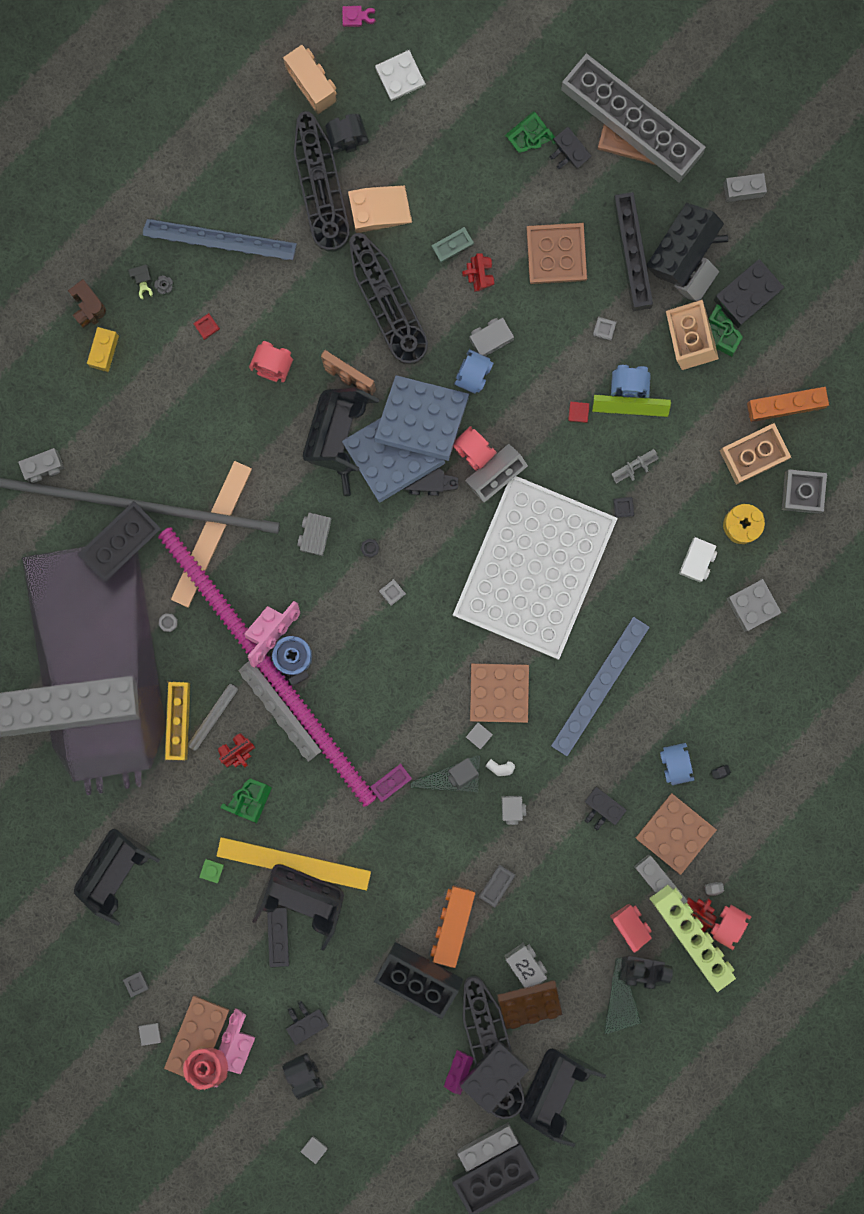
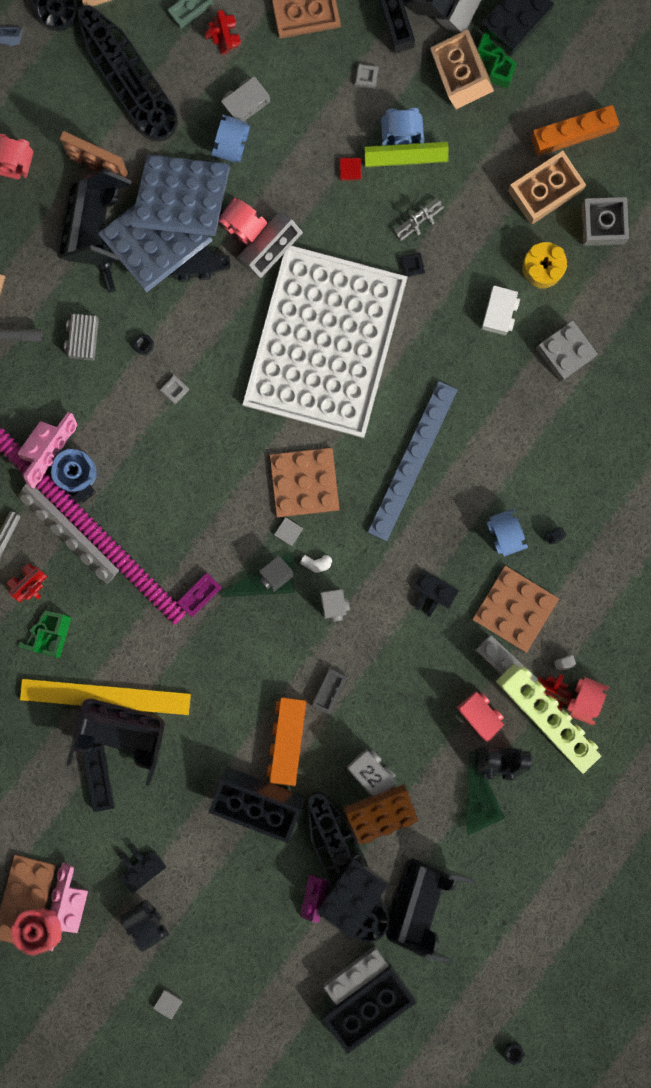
camera: 15 degrees left, 0 degrees up
bright green plate [200,859,224,883] -> none

